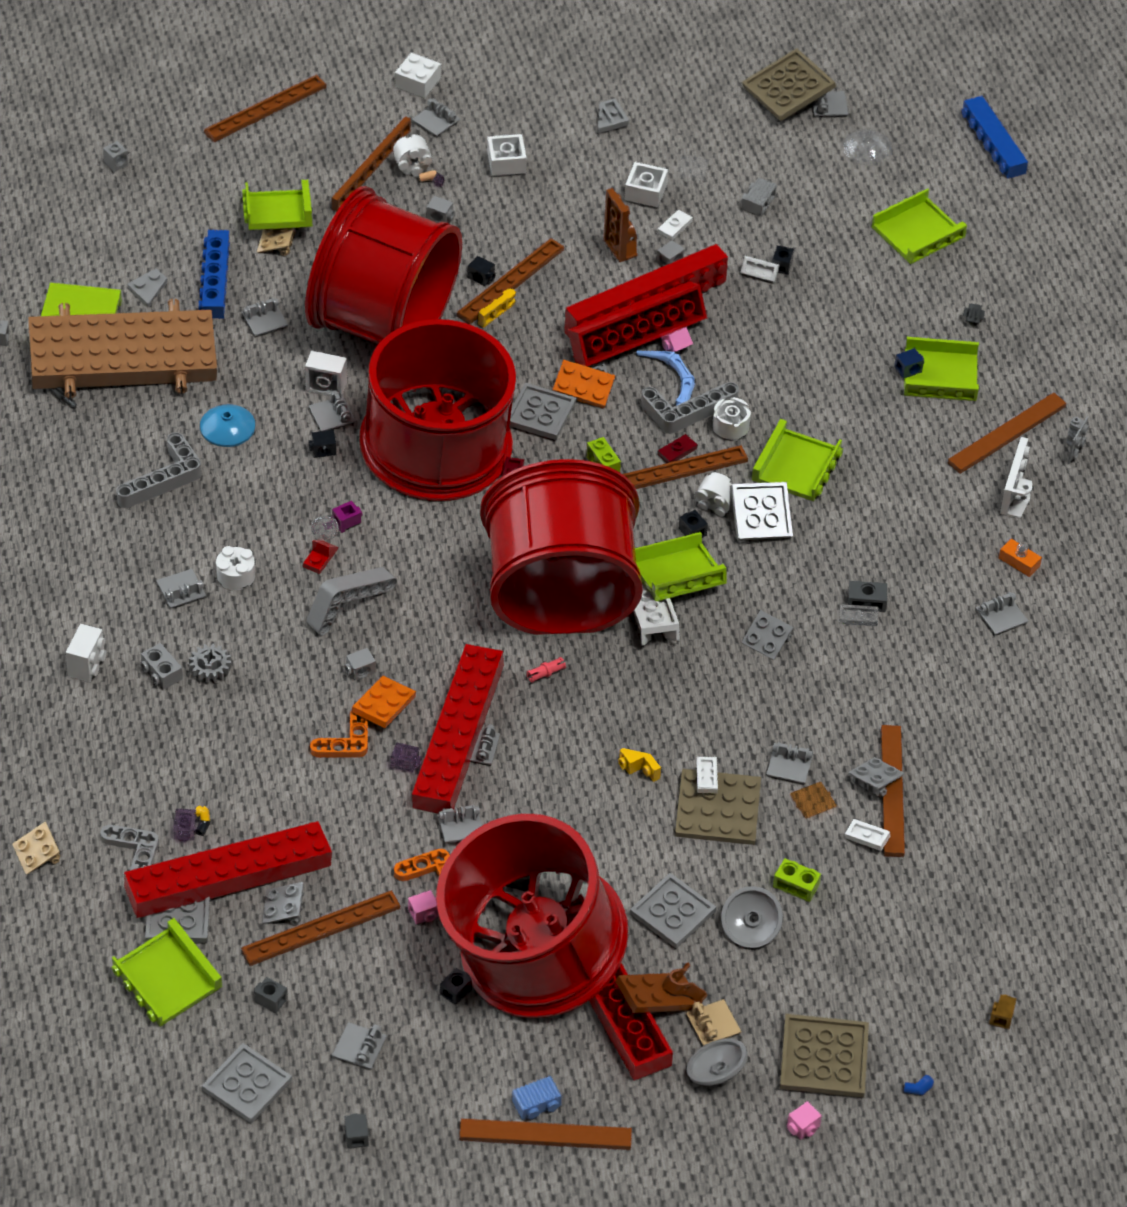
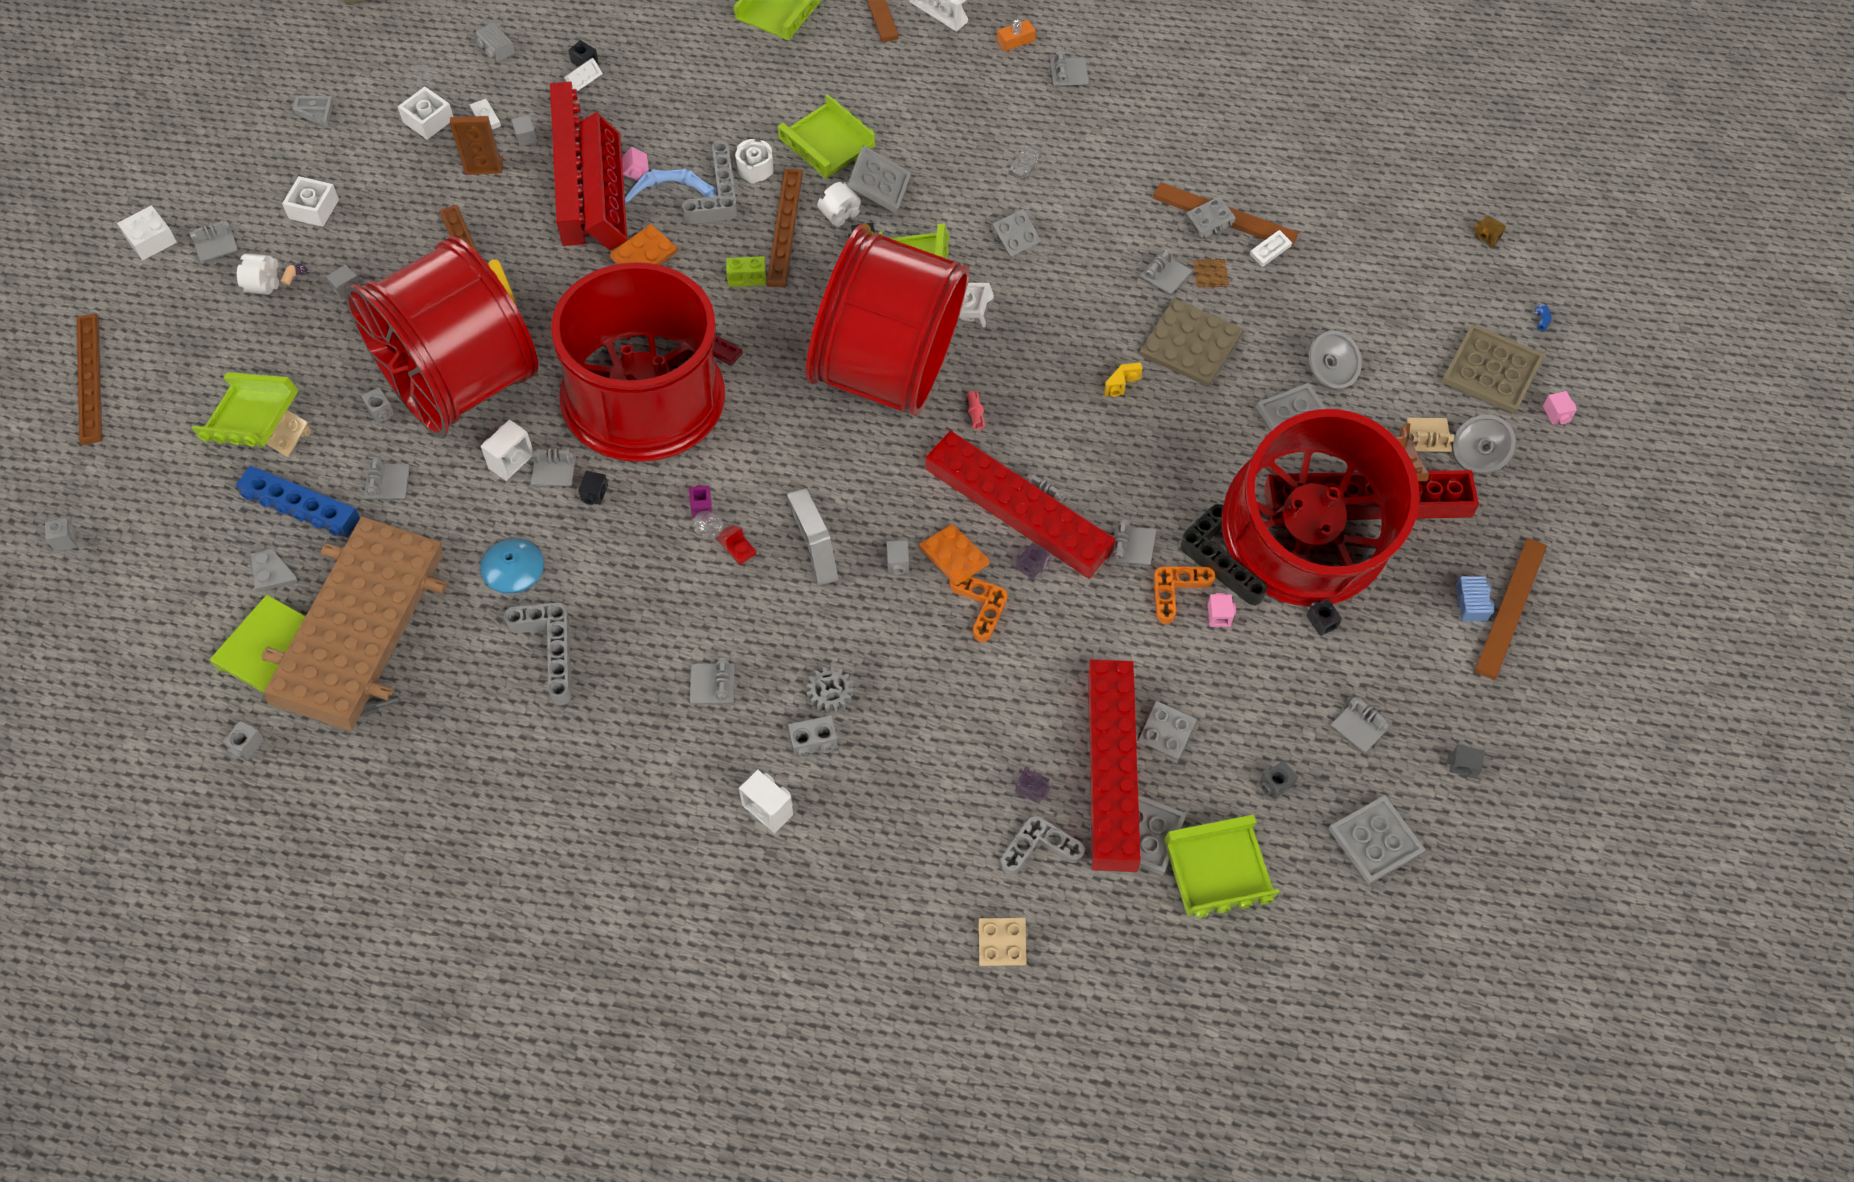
camera: 65 degrees left, 10 degrees up
arm [195,806,211,836] -> none
white brick [216,546,255,590] -> none
dark orange tile [241,890,400,967] -> none
dark orange tile [331,116,411,212] -> none
dark red plate [657,434,698,463] -> none
white plate [696,757,718,793] -> none
lime brick [773,858,821,902] -> none
dark grey brick [847,581,888,612] -> none
dark blue brick [894,348,924,379] -> none

